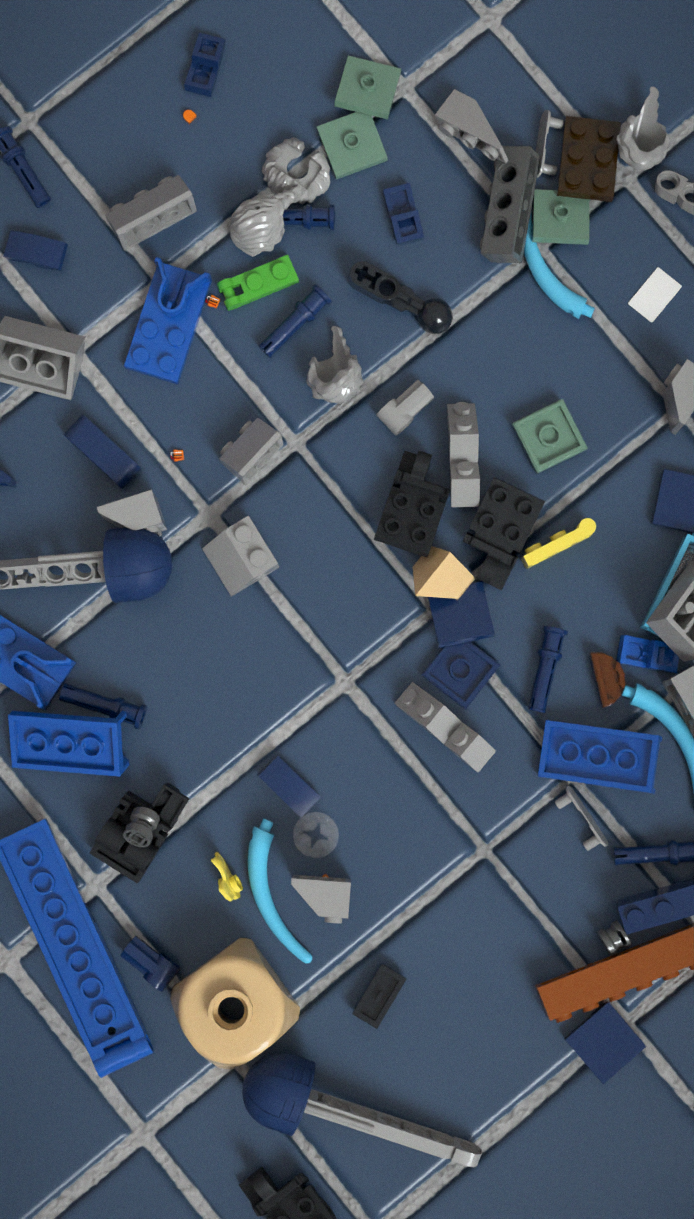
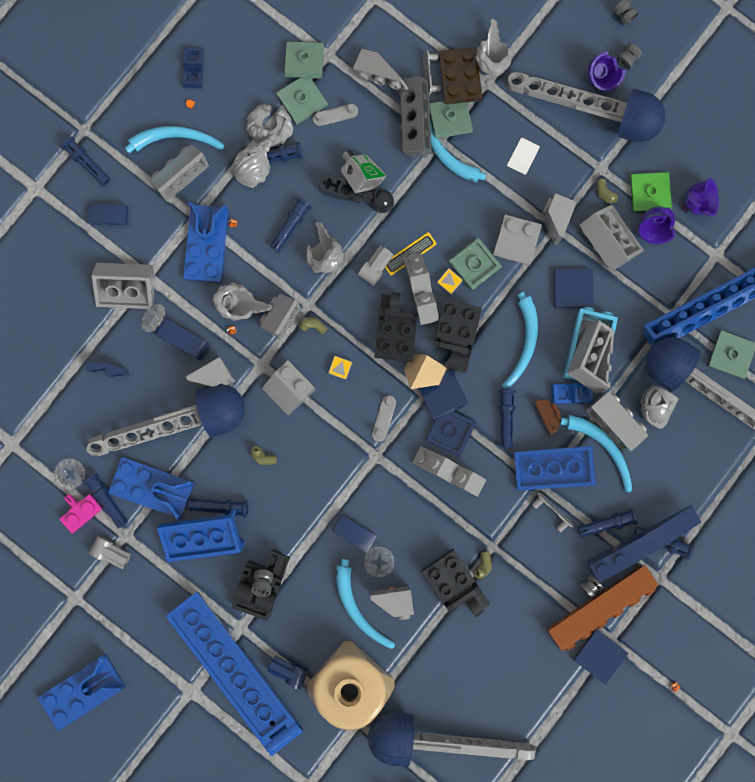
camera: 15 degrees left, 0 degrees up
light yellow plate [211,852,243,901] -> none
bright green plate [217,255,299,311] -> none
black plate [352,963,407,1029] -> none
dark blue slope [382,183,424,244] -> none
light yellow plate [521,518,596,569] -> none
none -> medium azure animal [125,126,224,154]
none -> clear gear [141,304,166,332]
none -> light grey hair [213,282,273,321]
none -> olive arm [250,446,277,465]
none -> olive arm [299,317,328,335]
none -> light grey piece [313,104,358,126]
none -> tile [328,356,353,380]
none -> light grey torso [341,150,387,193]
none -> light grey piece [372,396,396,442]
none -> sticker [385,232,437,276]
none -> black plate [421,549,490,617]
none -> tile [436,268,463,295]
none -> olive arm [473,552,492,579]
none -> light grey slope [493,215,542,265]
none -> medium azure animal [502,292,538,390]

